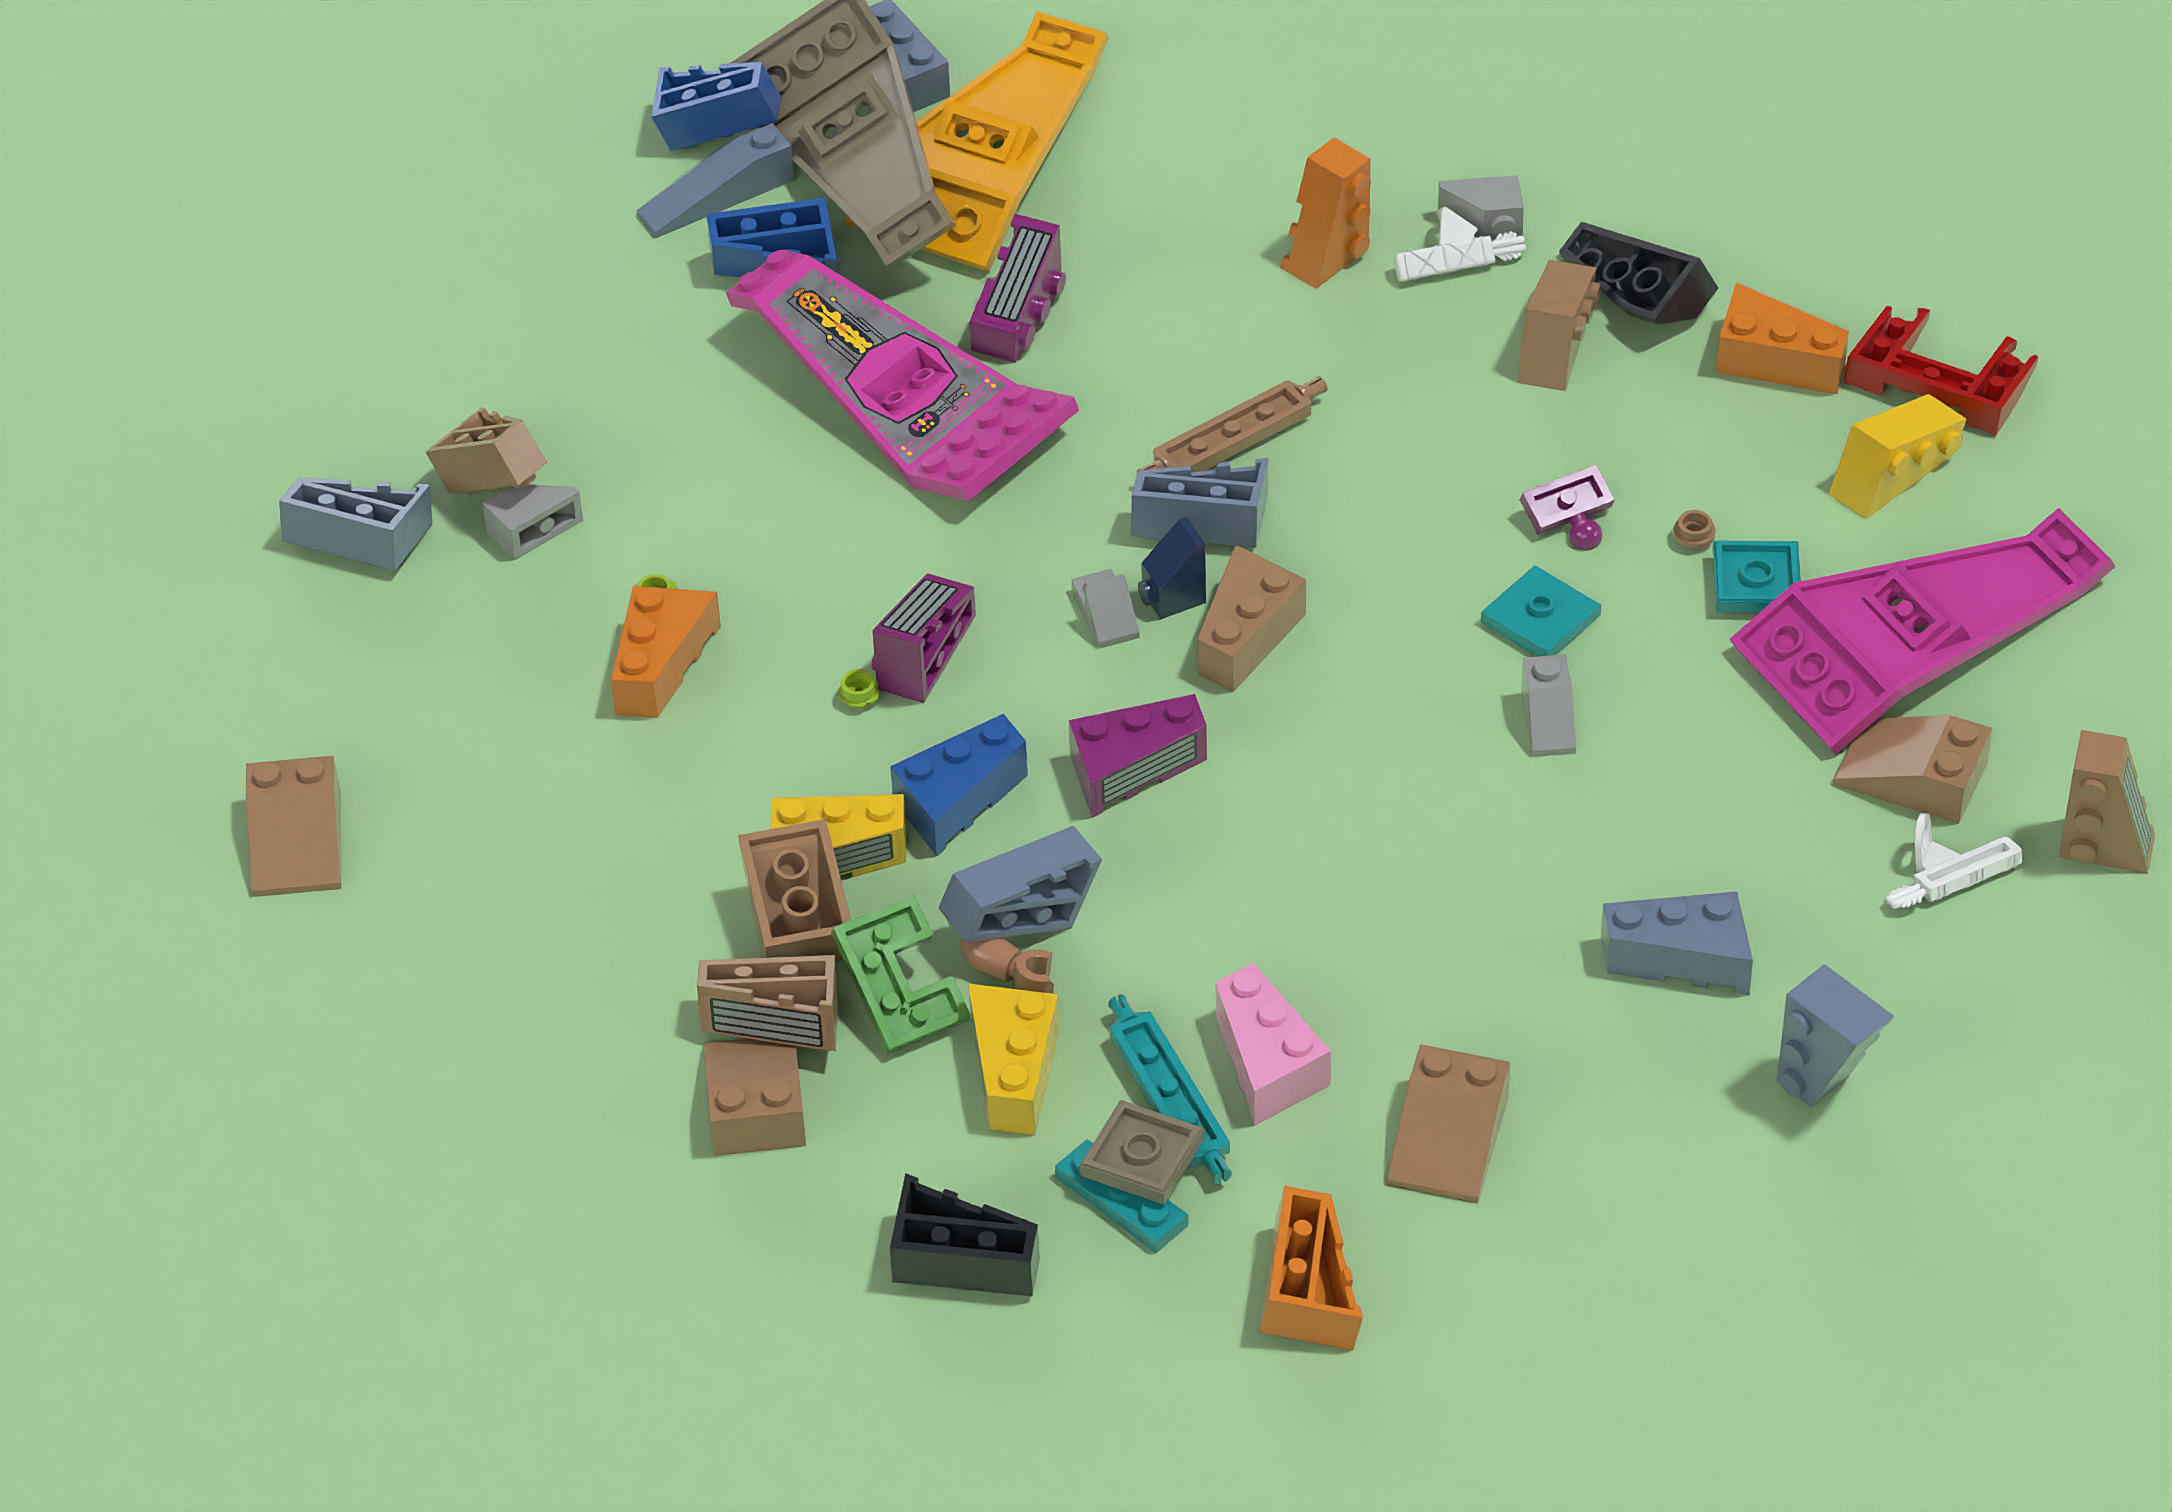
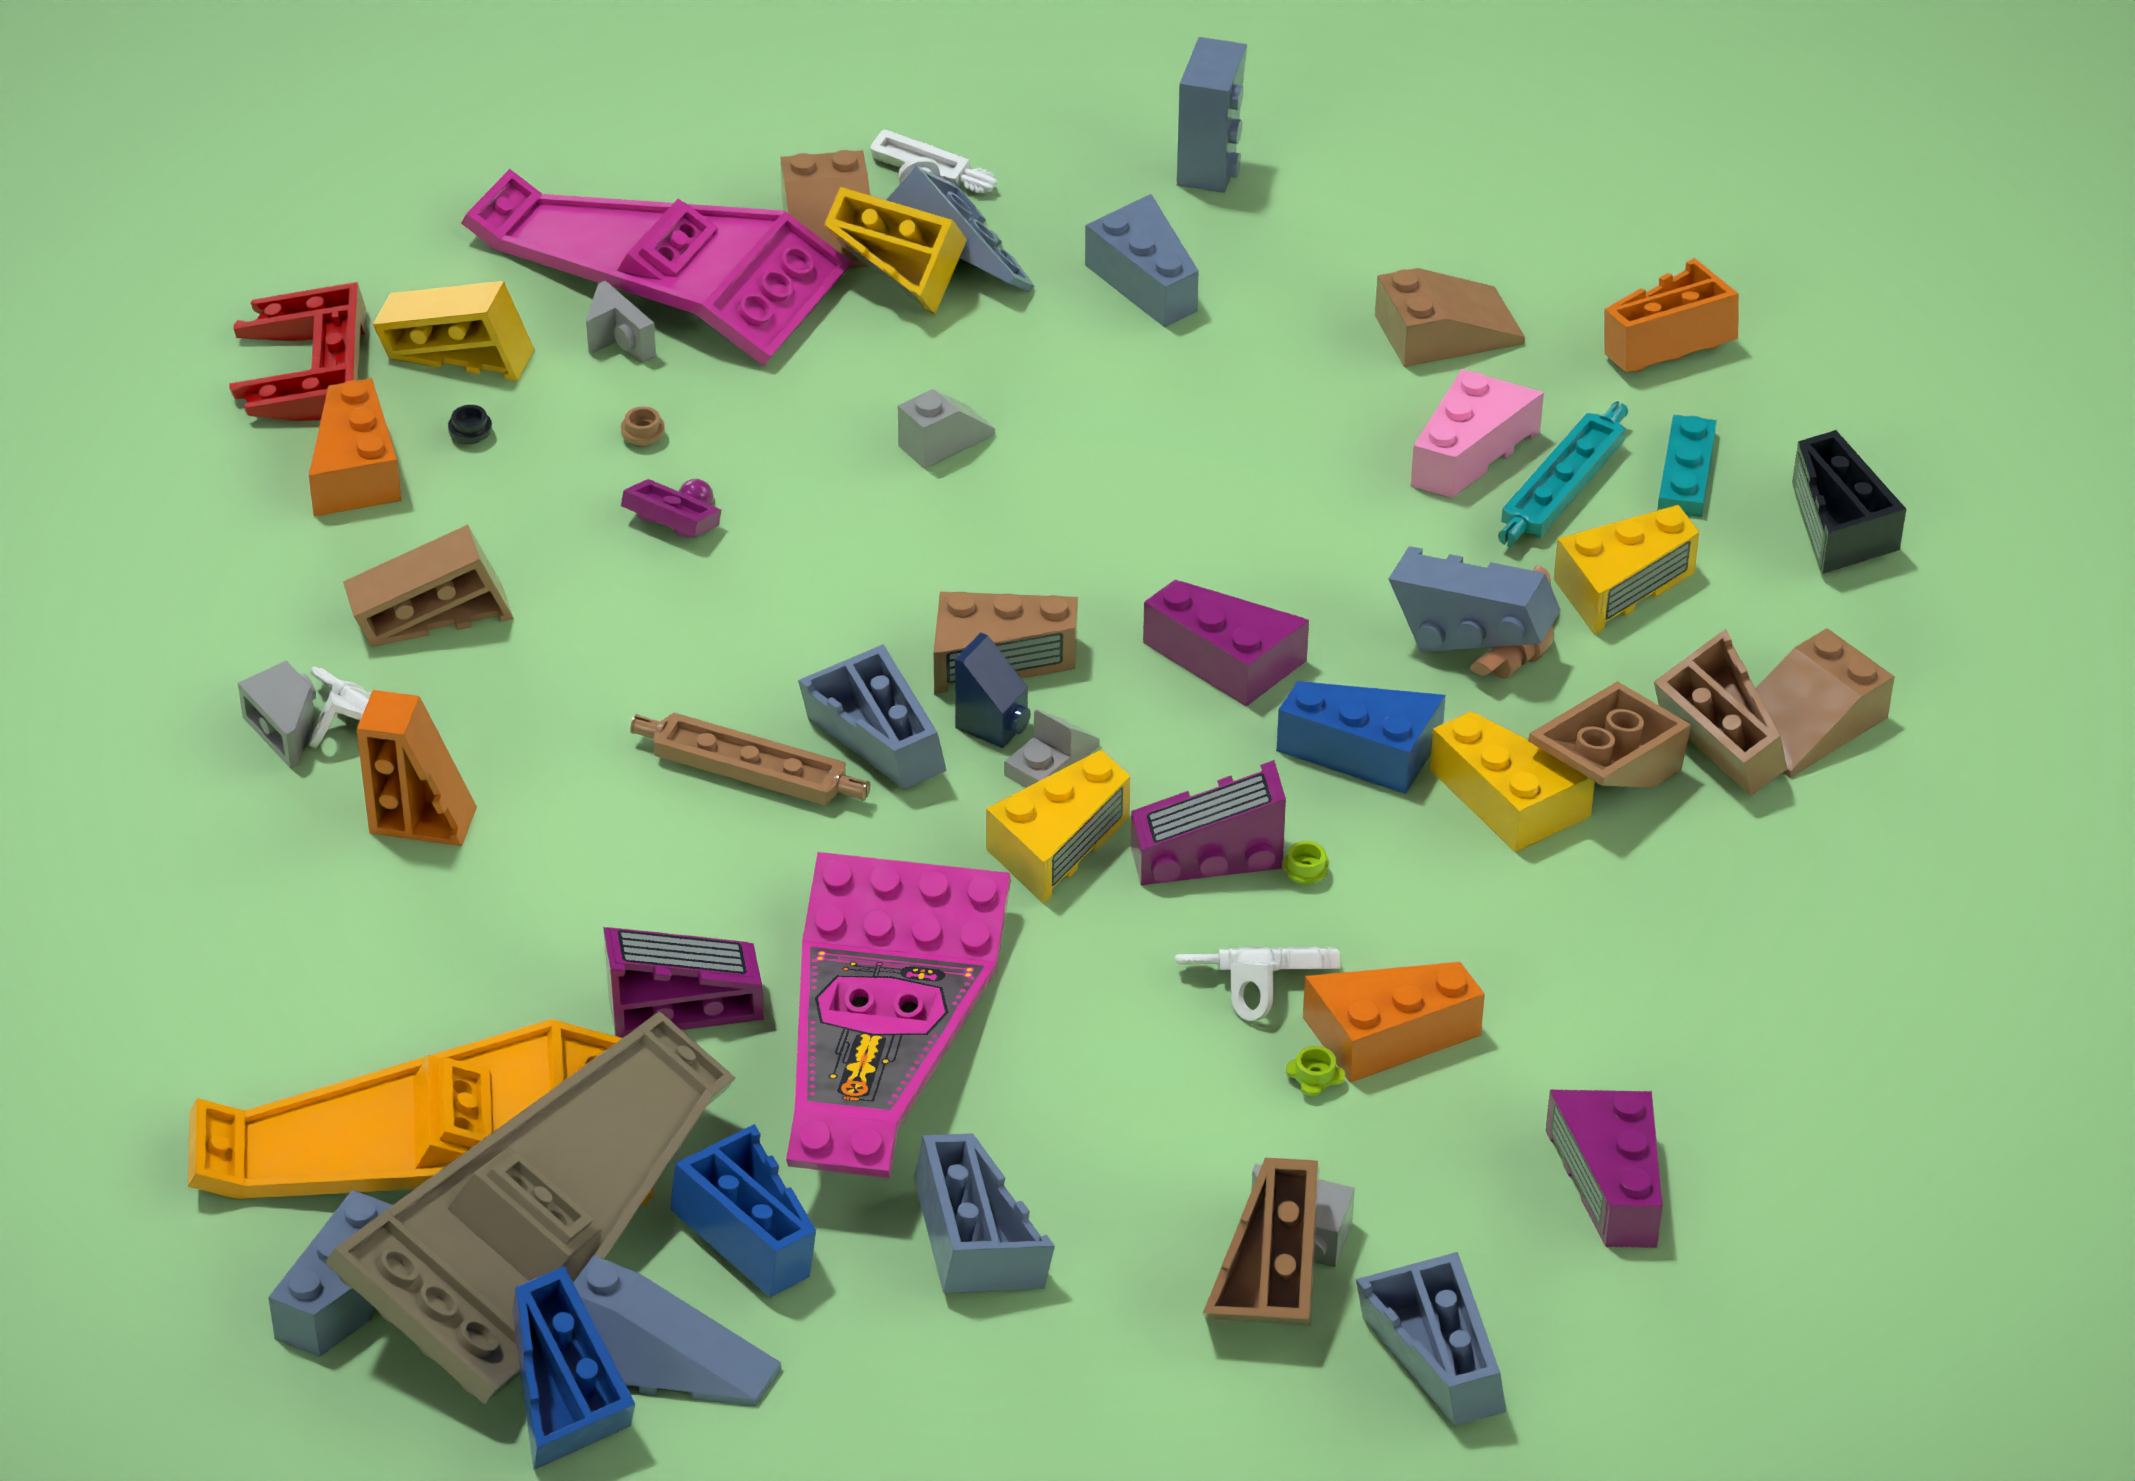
camera: 125 degrees left, 5 degrees down
medium nougat slope [246,755,341,897] -> none
bright green plate [831,895,971,1054] -> none
dark tan plate [1080,1100,1205,1205] -> none
teal plate [1481,565,1601,657] -> none
black wedge [1559,222,1719,325] -> none
teal plate [1712,541,1801,613] -> none
medium nougat wedge [2059,730,2155,874] -> none
none -> black plate [448,404,492,444]
none -> light grey slope [586,281,656,363]
none -> yellow wedge [824,187,967,315]
none -> sand blue wedge [886,166,1034,292]
none -> sand blue wedge [914,1133,1055,1293]
none -> yellow wedge [986,749,1130,904]
none -> white piece [1174,946,1340,1021]
none -> magenta wedge [1545,1089,1663,1248]

